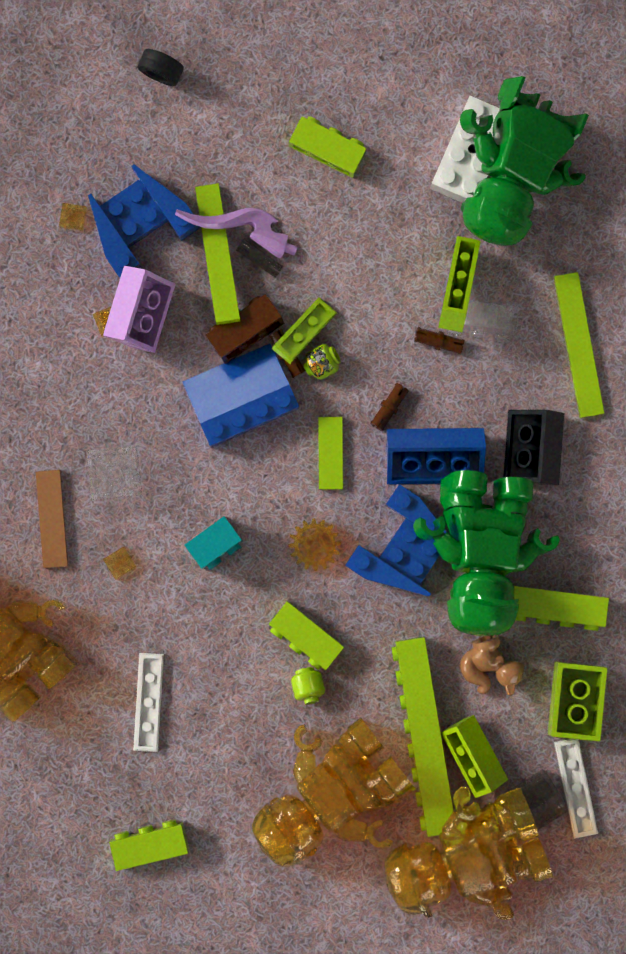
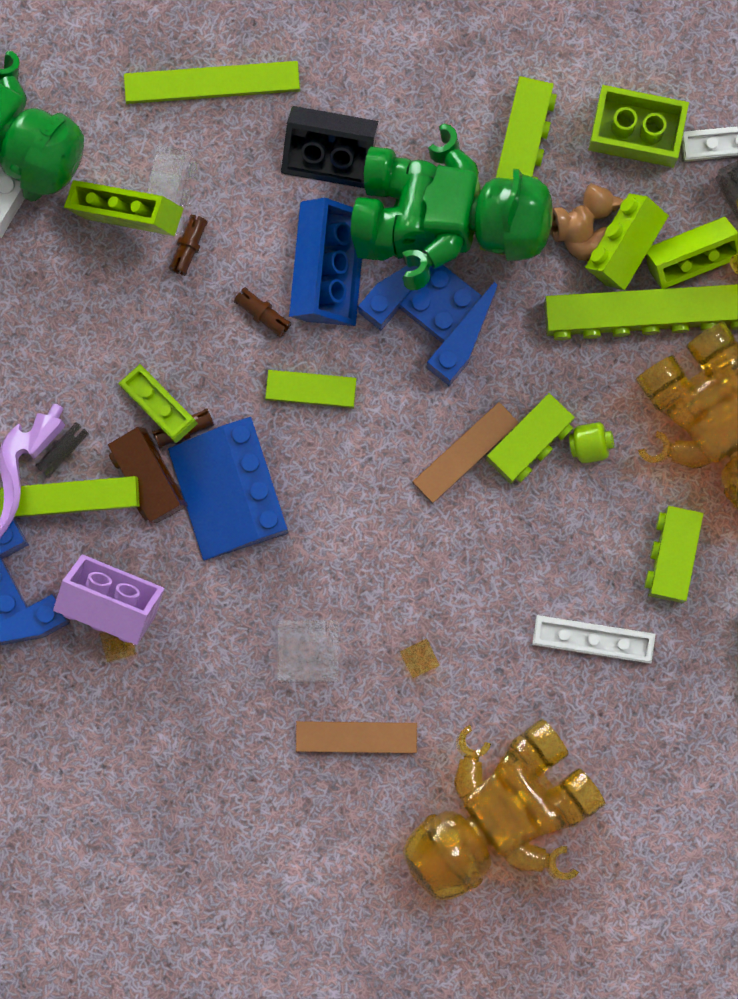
camera: 80 degrees left, 5 degrees down
teal brick [184,516,243,570] -> none
clear yellow gear [288,518,341,571] -> none
head [303,344,341,380] -> none
none -> medium nougat tile [412,402,519,504]
none -> lime brick [585,193,669,290]
none -> lime brick [644,506,704,603]

